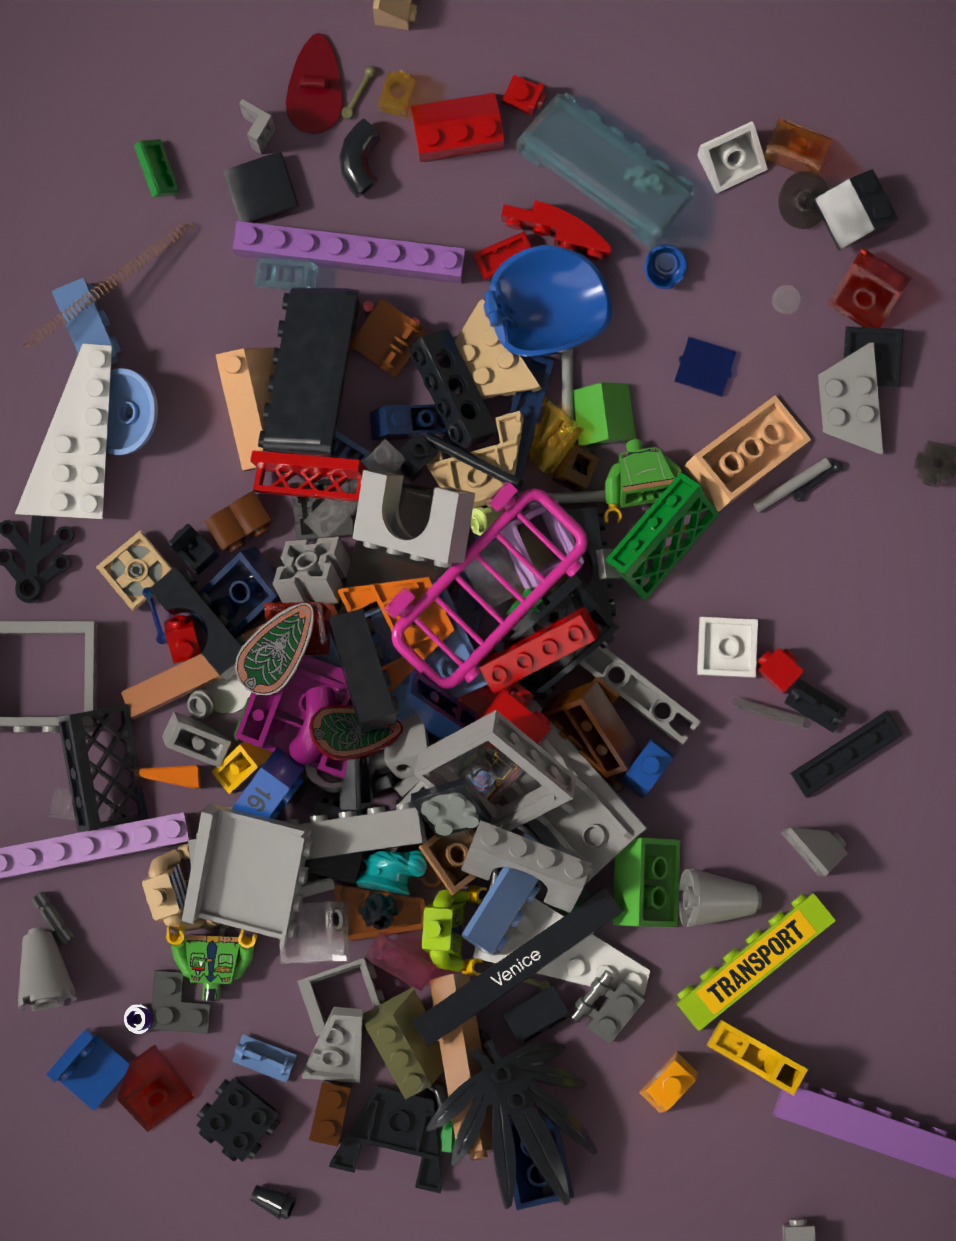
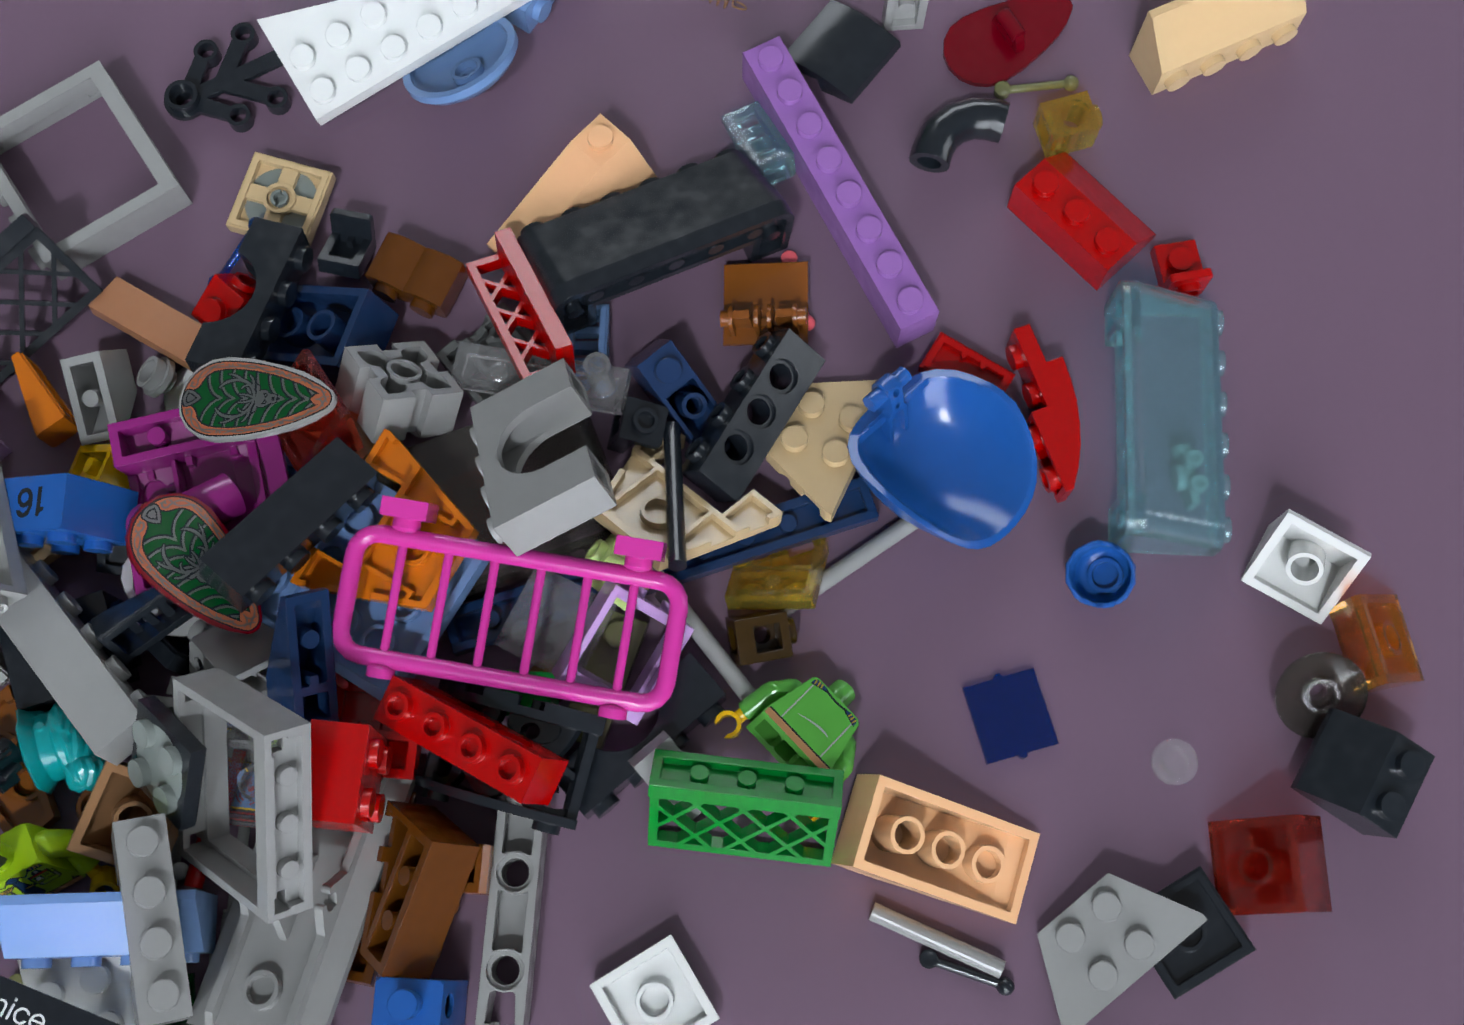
camera: 55 degrees right, 10 degrees down
bright green slope [573,382,636,447] -> none

